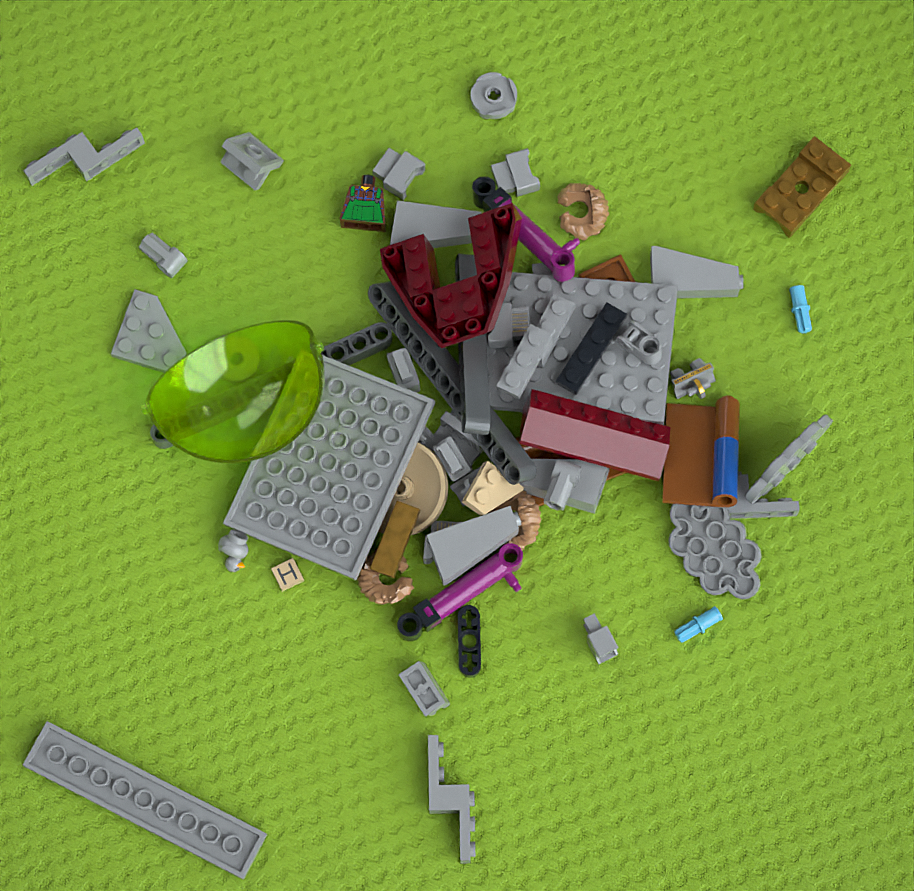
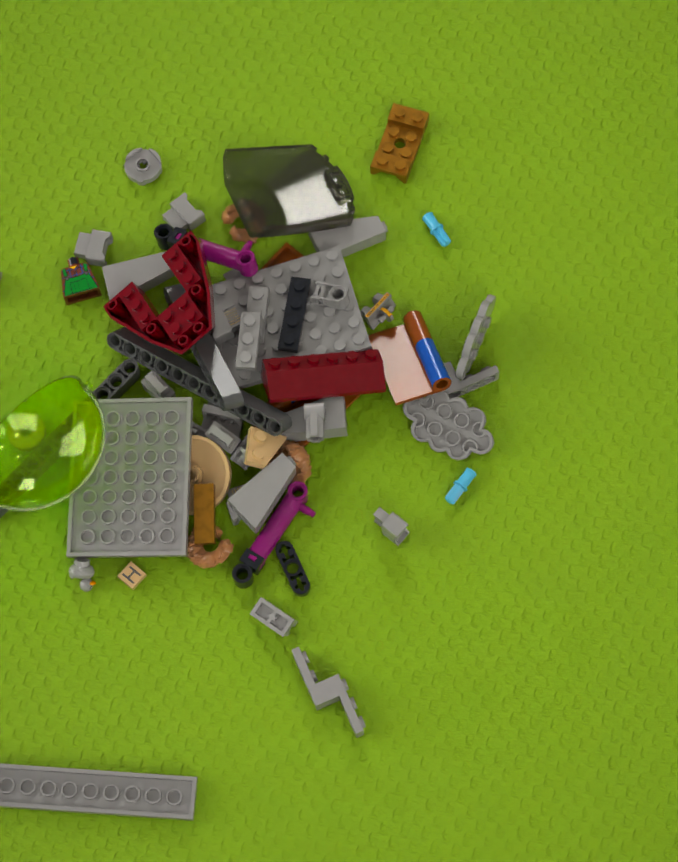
camera: 20 degrees left, 5 degrees down
none -> clear smoke windscreen [223,144,355,238]

